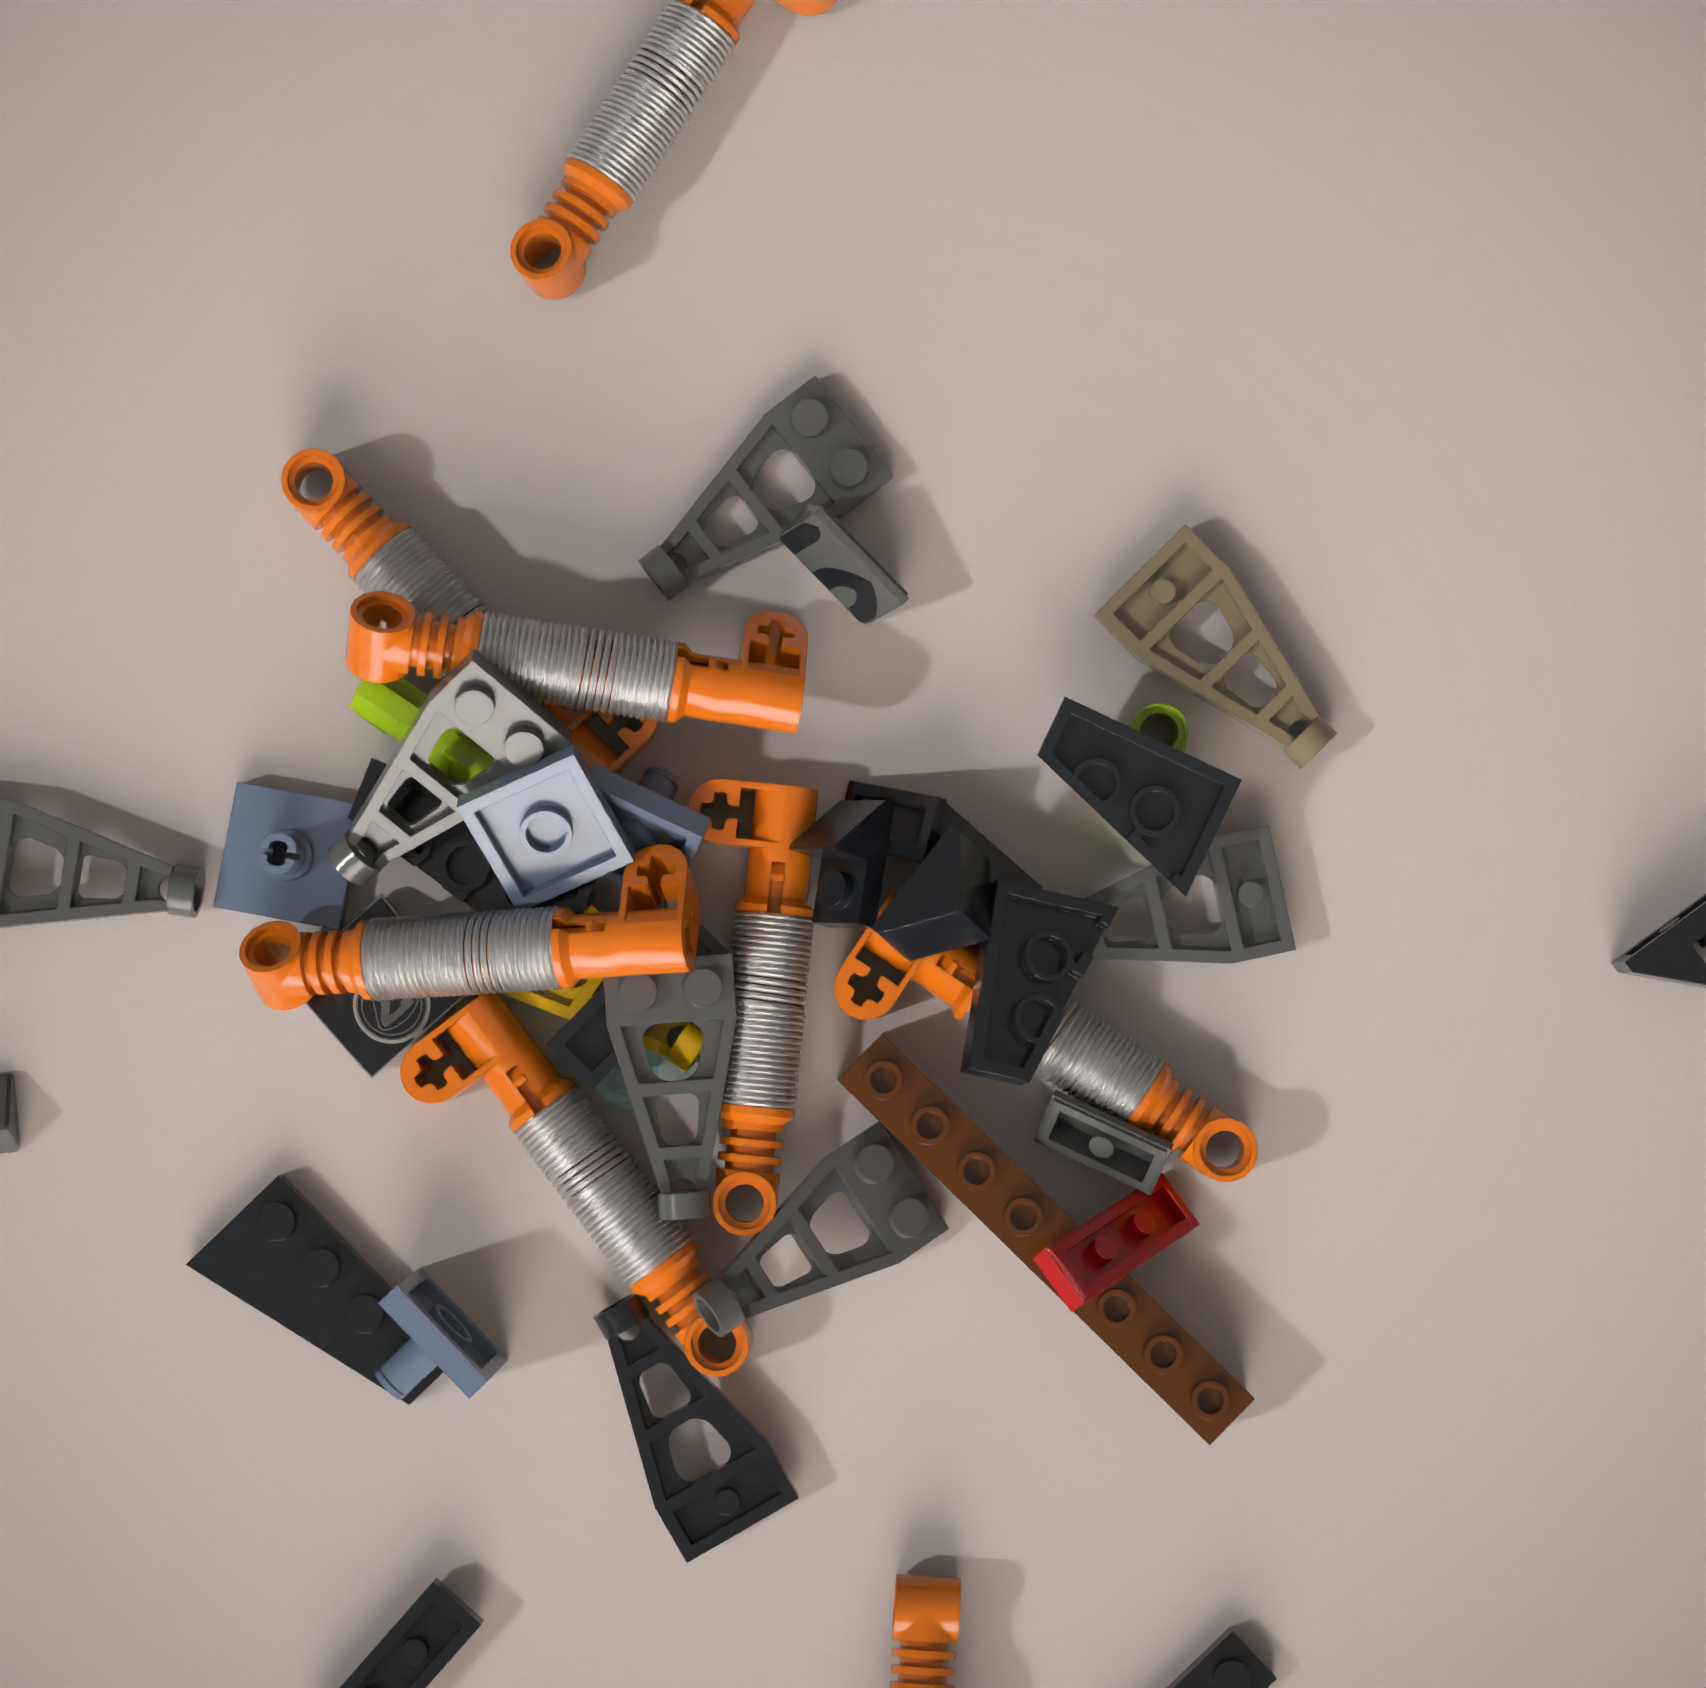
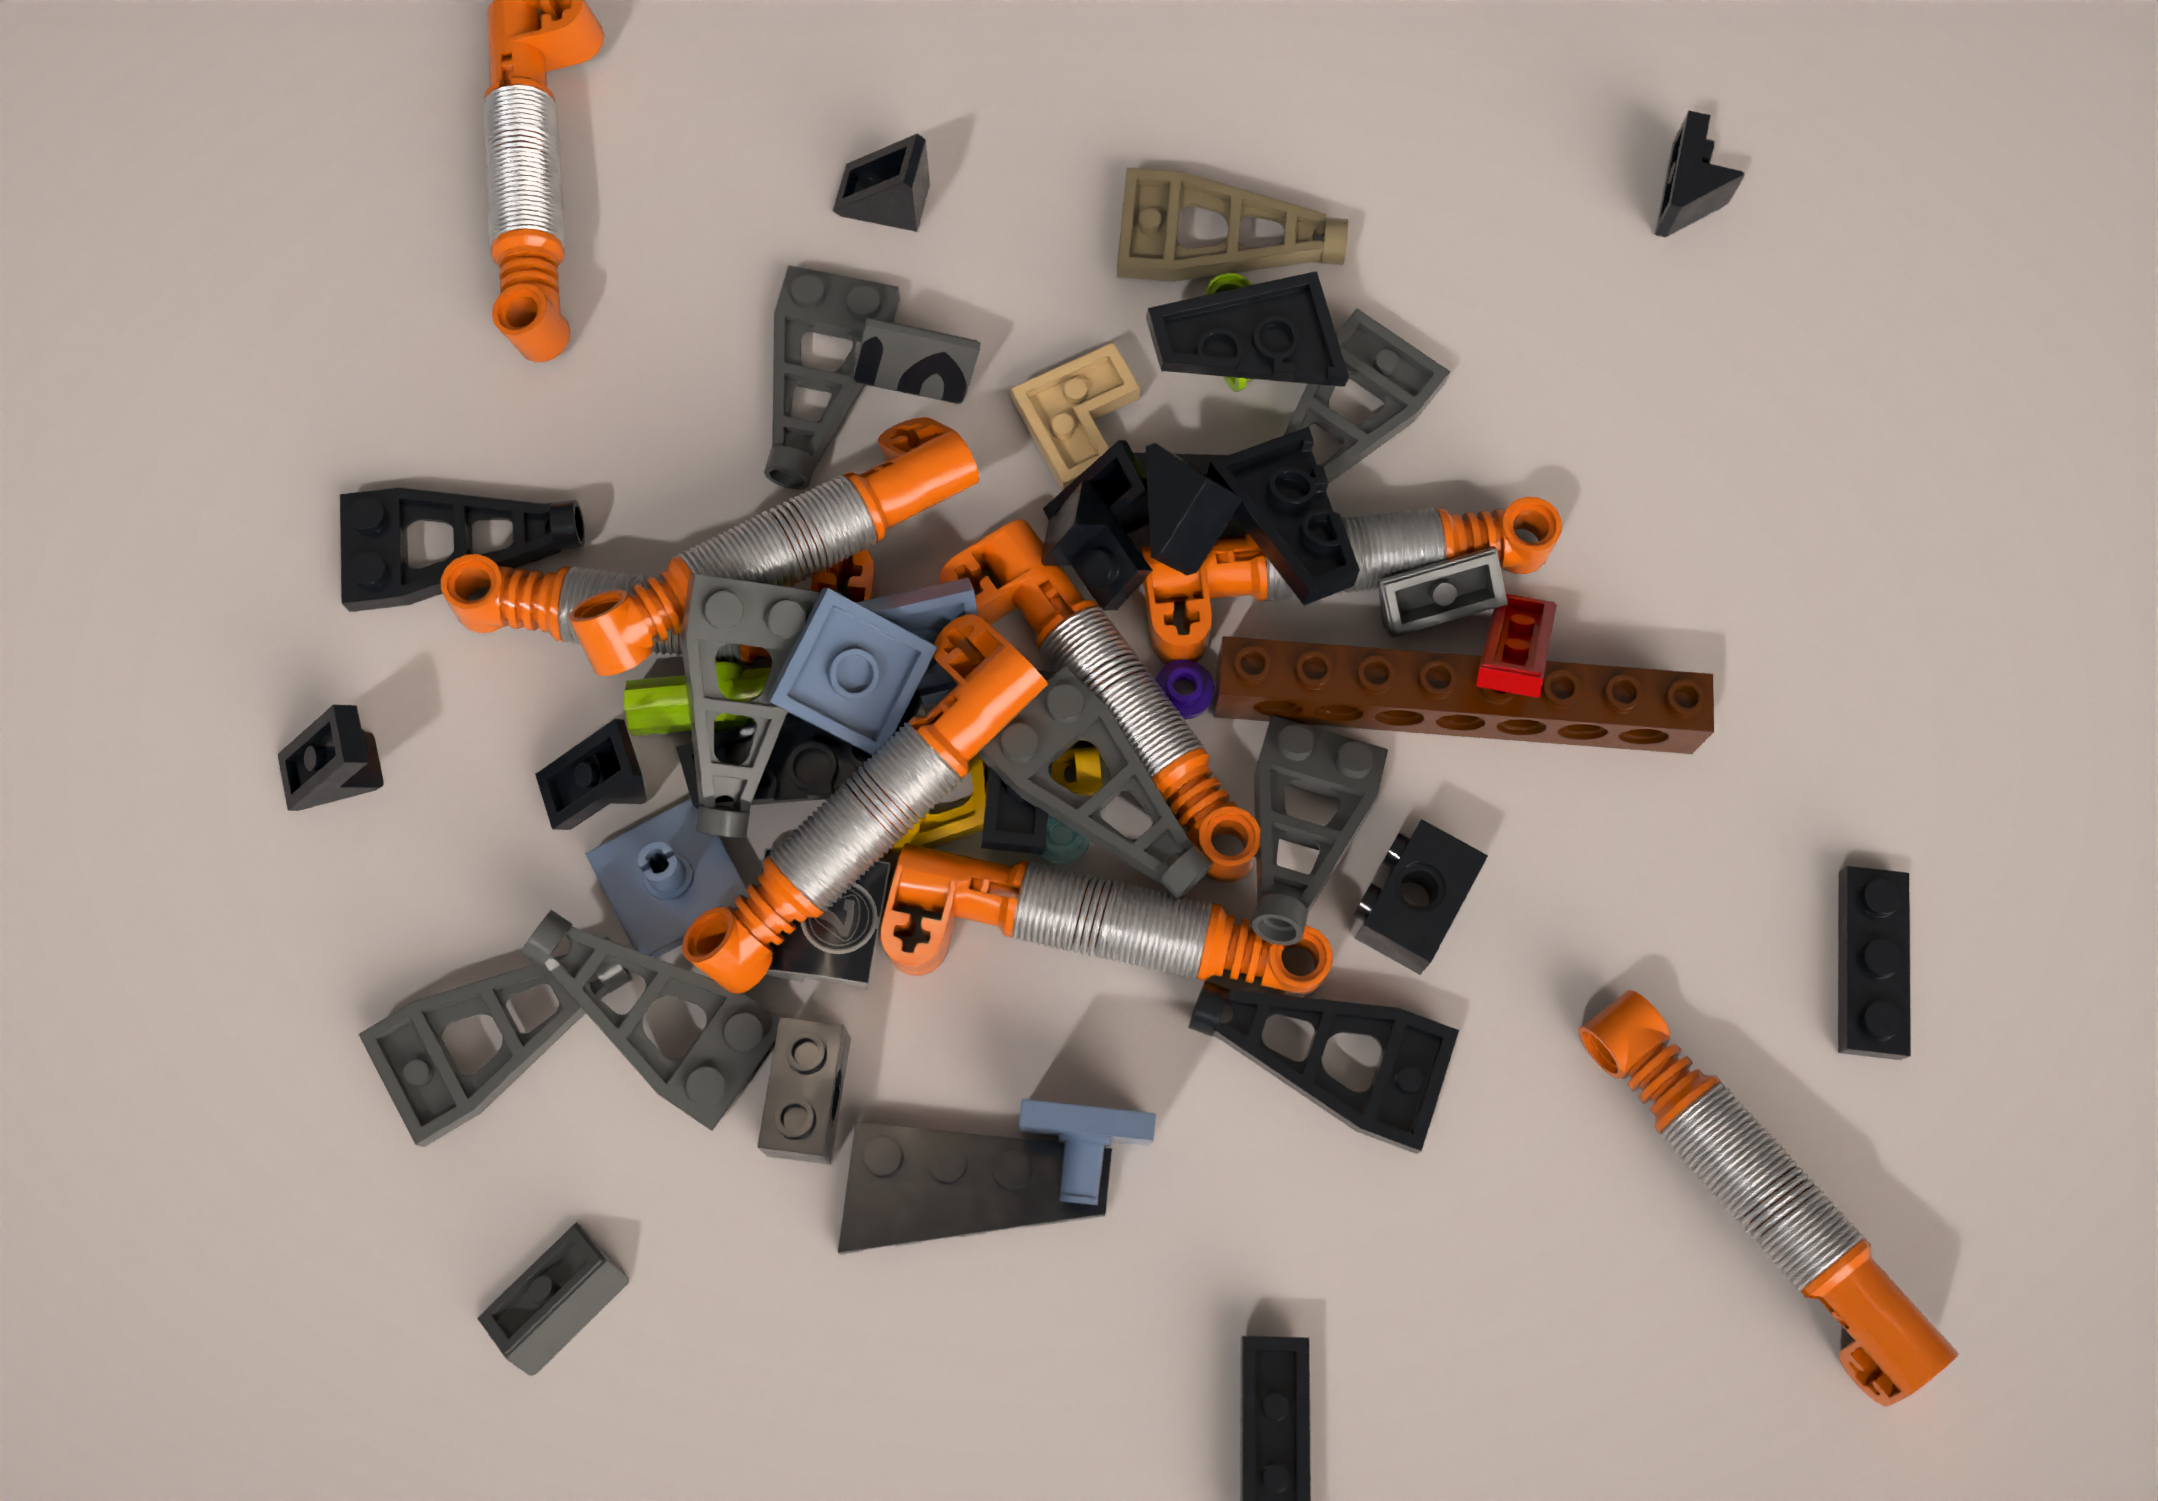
camera: 40 degrees left, 15 degrees down
none -> black slope [277,704,384,811]
none -> black plate [340,488,585,612]
none -> dark grey plate [520,909,779,1131]
none -> black slope [535,719,647,830]
none -> brick [757,1017,851,1165]
none -> black slope [833,133,930,232]
none -> tan plate [1011,342,1140,491]
none -> dark purple plate [1155,660,1214,719]
none -> black brick [1353,819,1488,975]

